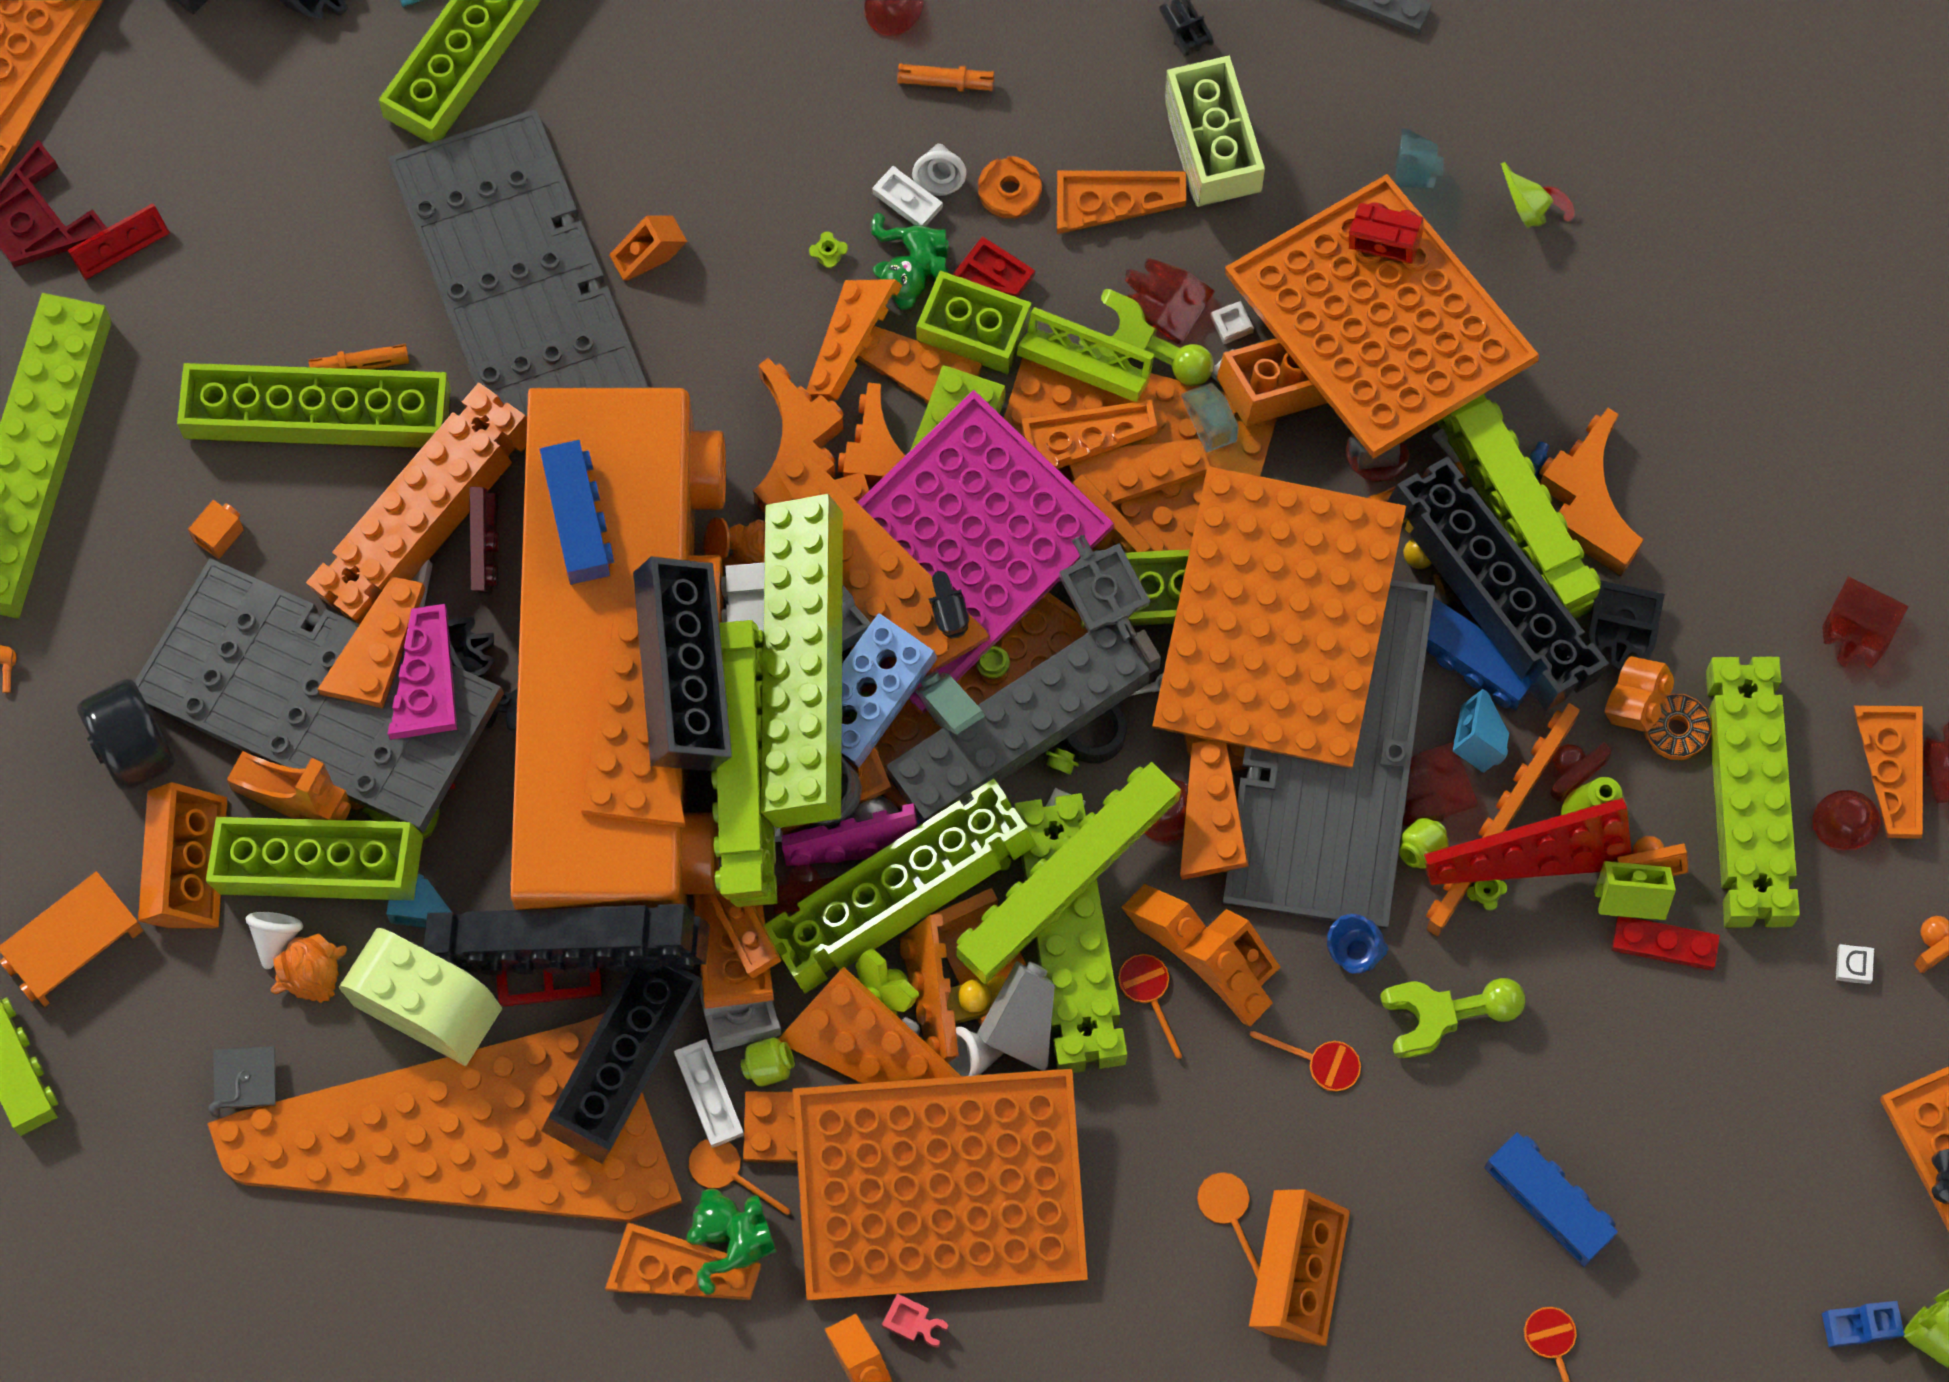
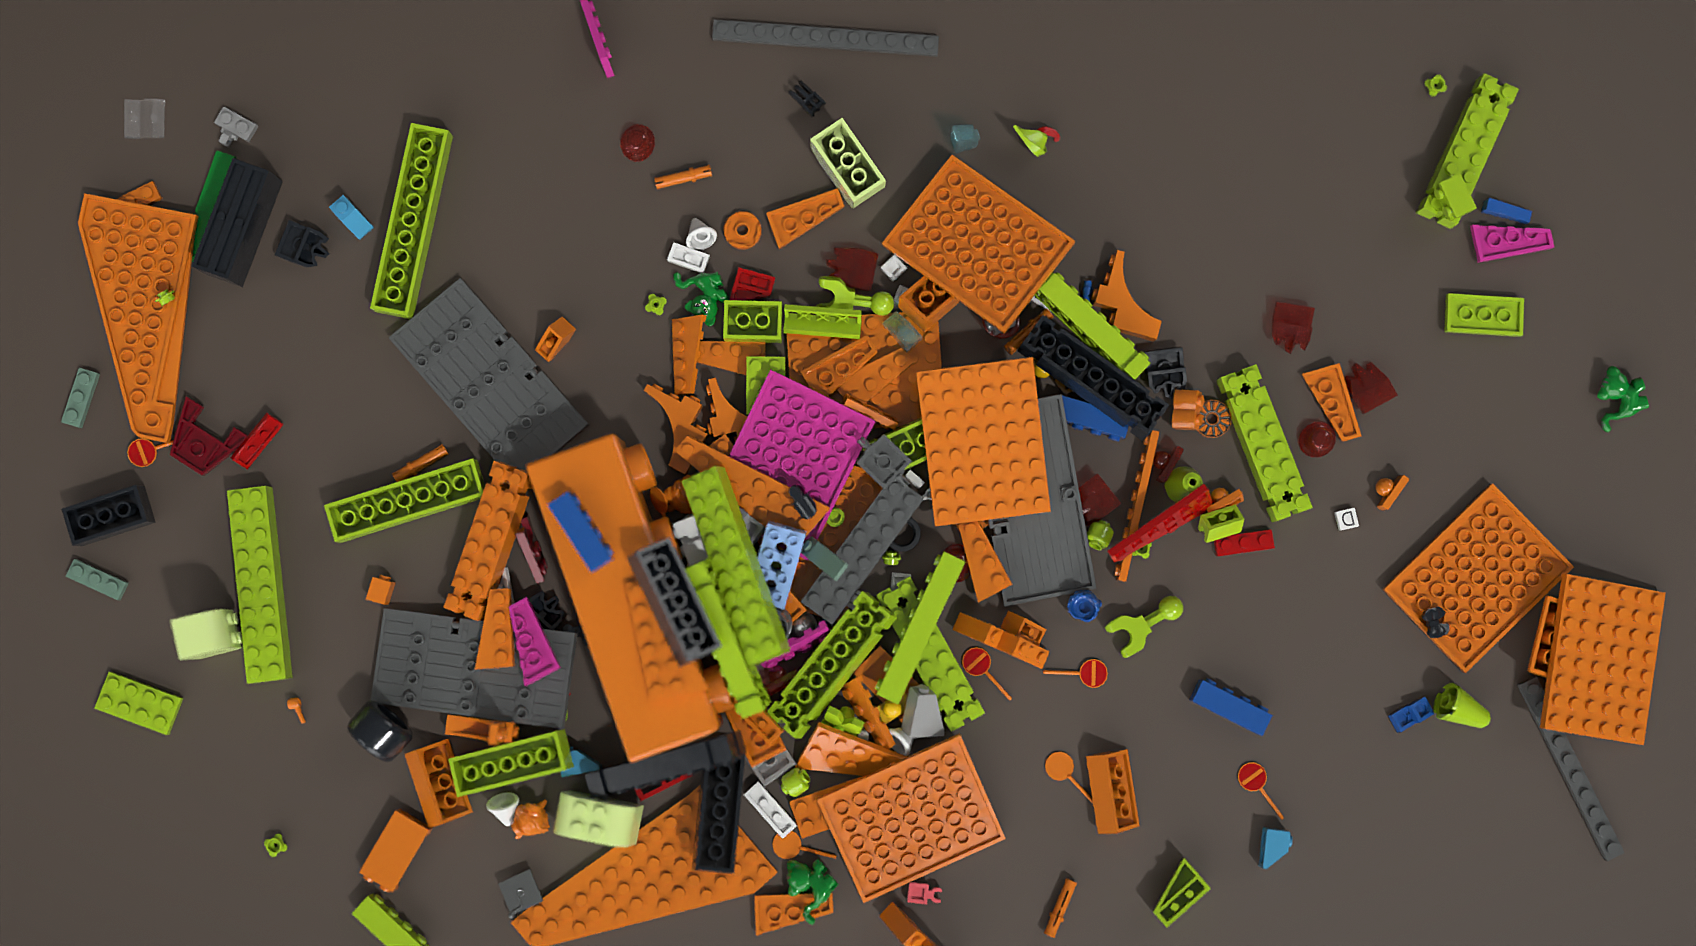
camera: 25 degrees left, 15 degrees up
red brick [1349,202,1423,264] -> none
dark azure slope [1453,689,1509,773] -> none

